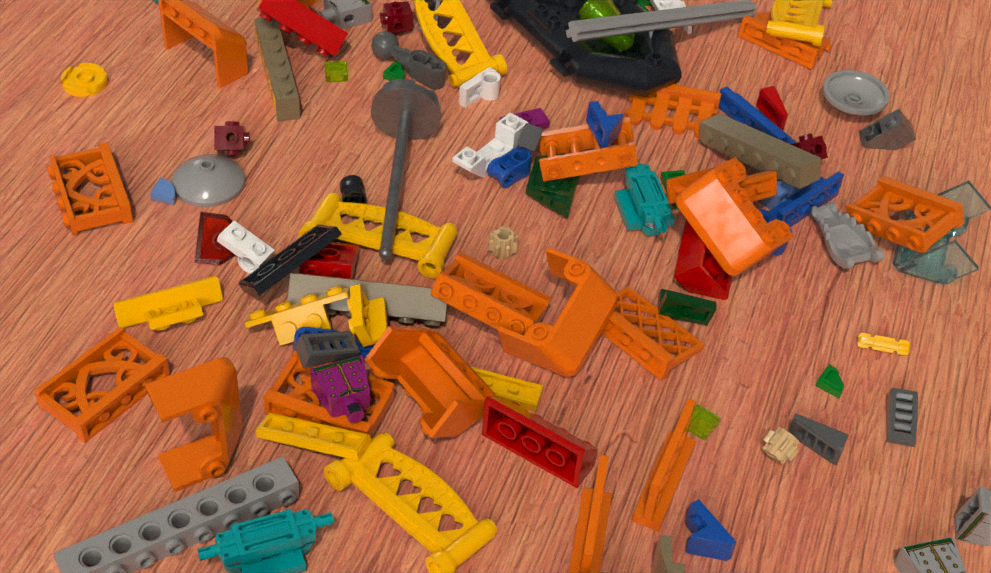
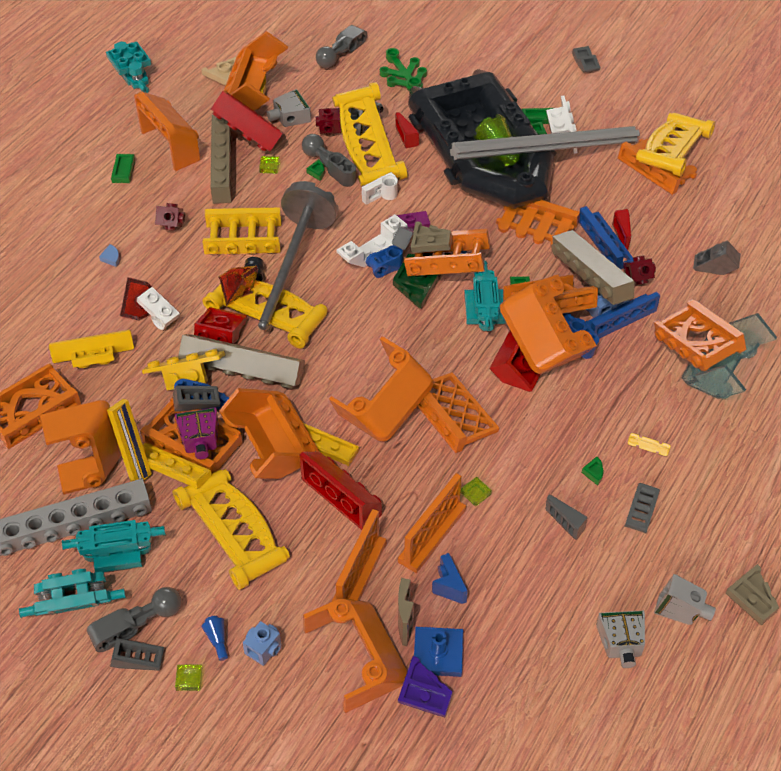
camera: 15 degrees right, 5 degrees up
orange fence [46,142,133,235] -> none
yellow tile [61,63,108,97] -> none
light grey dish [171,154,245,207] -> none
black tile [238,224,342,296] -> none
yellow bracket [347,284,388,347] -> none
orange fence [431,252,552,336] -> none
tan gear [488,226,519,260] -> none
blue slope [586,101,624,148] -> none
dark green panel [658,289,717,326] -> none
tan gear [762,427,800,464] -> none
light grey animal [810,202,884,269] -> none
light grey dish [822,70,890,116] -> none
none -> yellow tile [107,399,152,482]
none -> green tile [111,154,135,183]
none -> yellow fence [202,207,282,254]
none -> clear red slope [219,266,258,306]
none -> red slope [395,112,419,148]
none -> dark tan wing [411,222,453,253]

